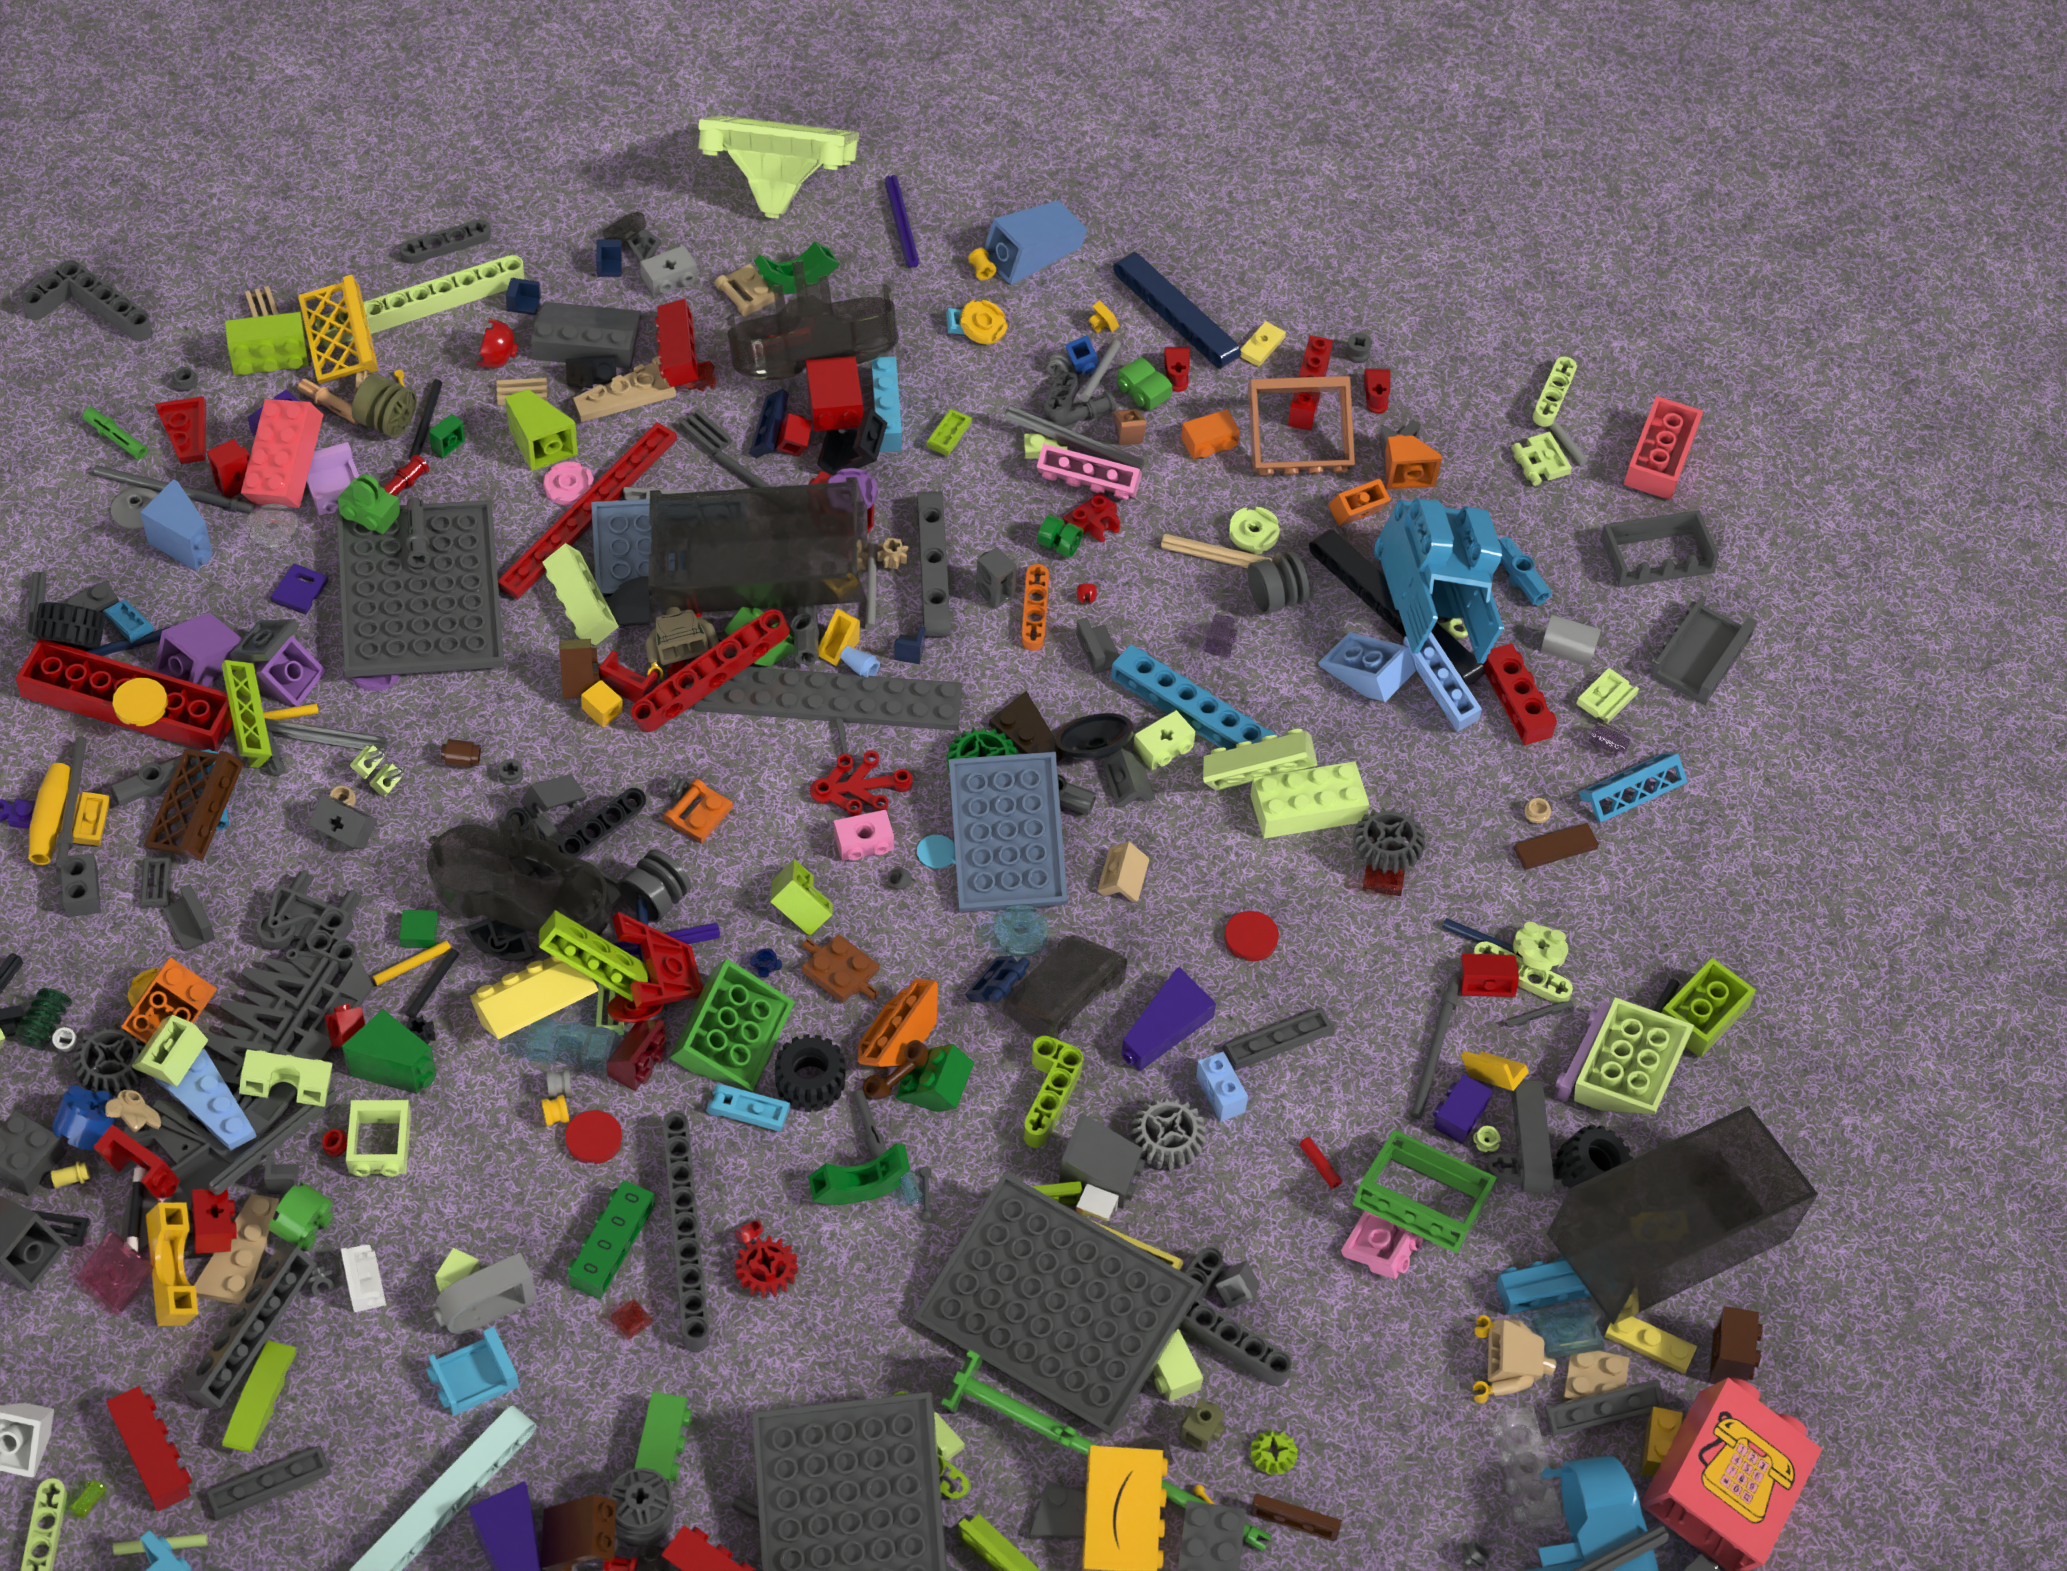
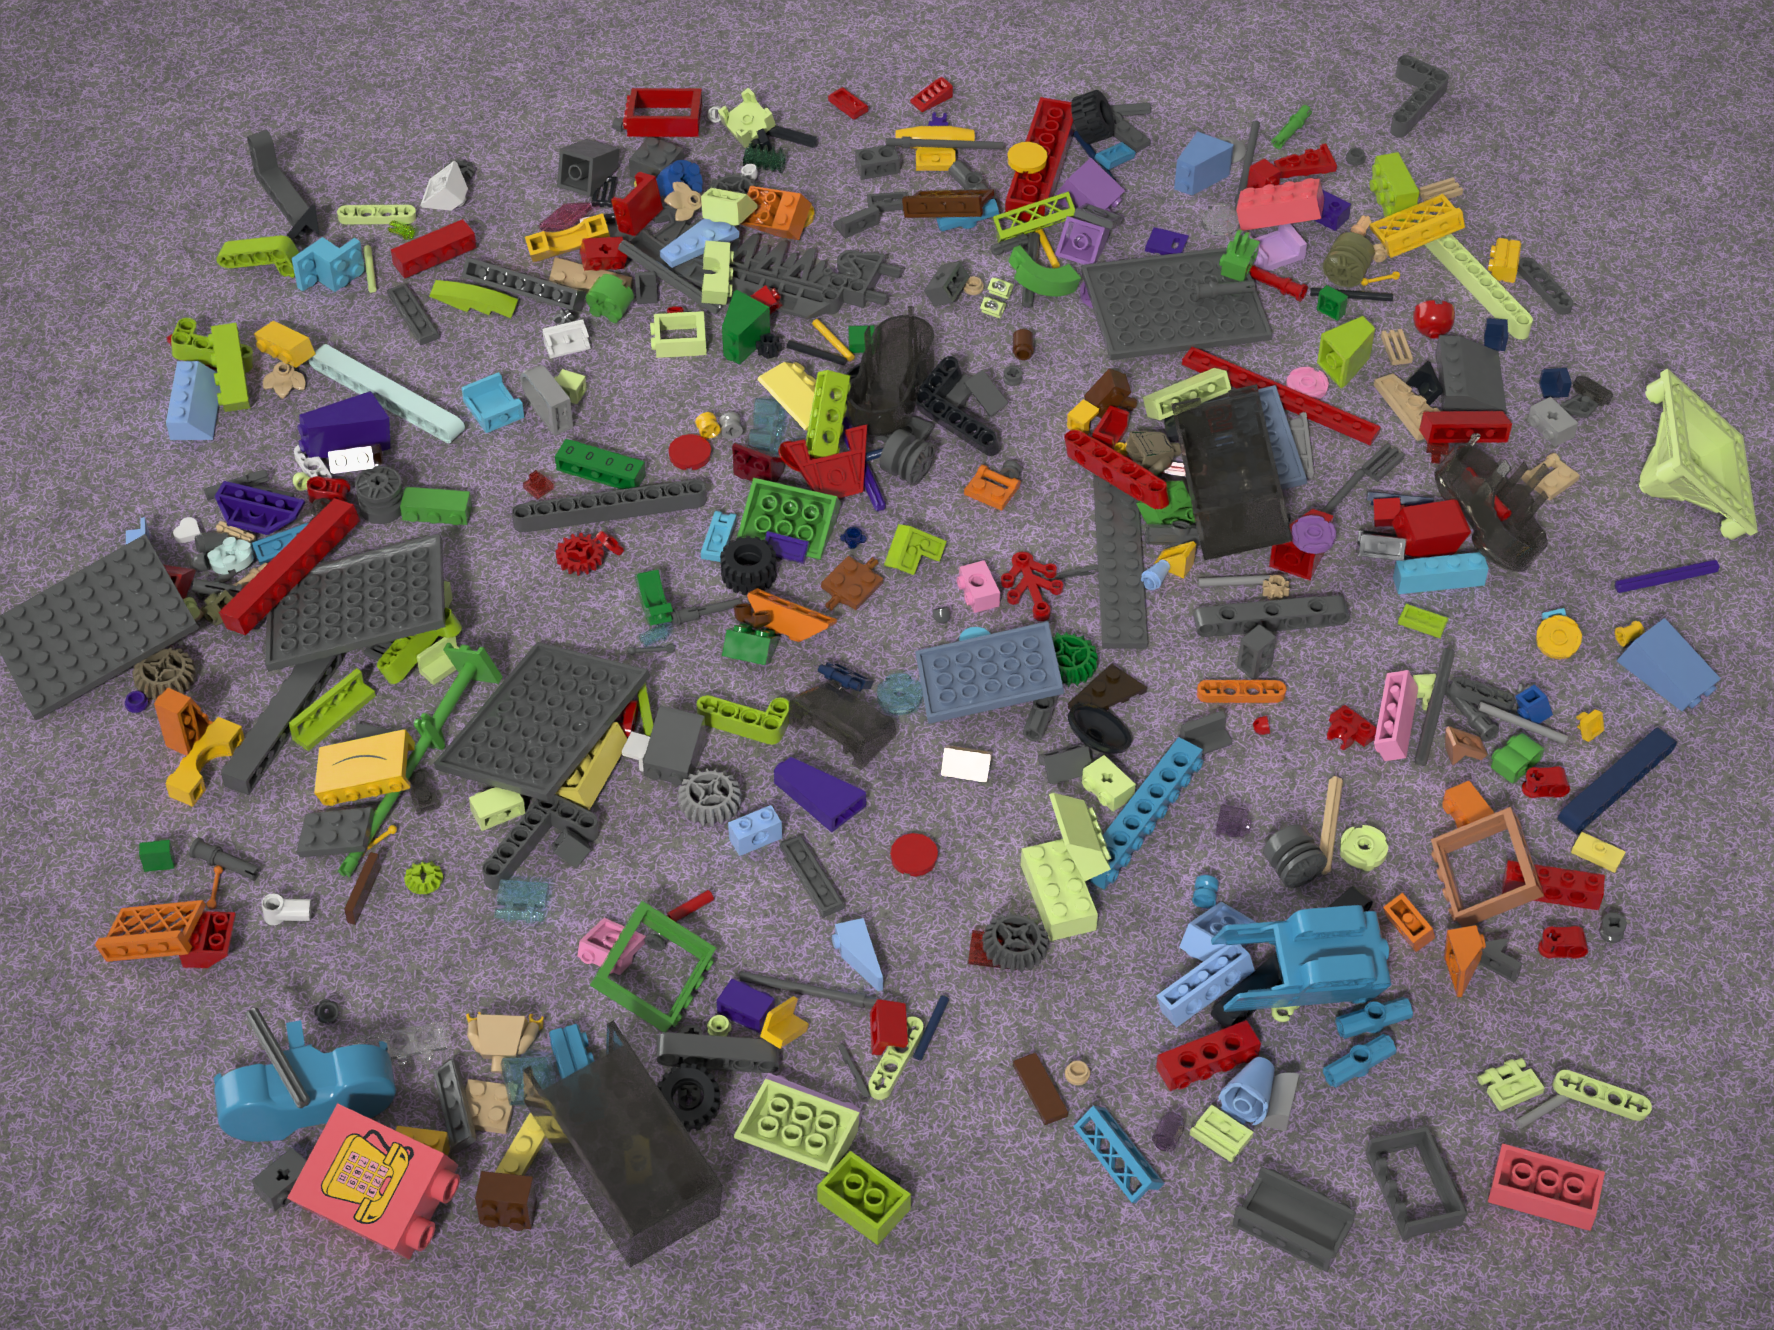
camera: 90 degrees right, 5 degrees down
green arch [754,241,840,294] -> none
dark blue panel [894,626,925,665] -> none
green wheel [1037,514,1083,558] -> none
olive brick [1180,1399,1226,1454] -> none
yellowish green plate [1513,922,1568,970] -> none
none -> clear light blue plate [494,880,549,923]
none -> dark purple tile [765,531,810,564]
none -> light blue slope [832,918,883,991]
none -> bright green arch [1008,245,1081,297]
none -> dark azure wheel [1192,875,1219,909]
none -> light blue cone [1218,1057,1275,1125]
none -> yellow brick [1487,238,1521,283]

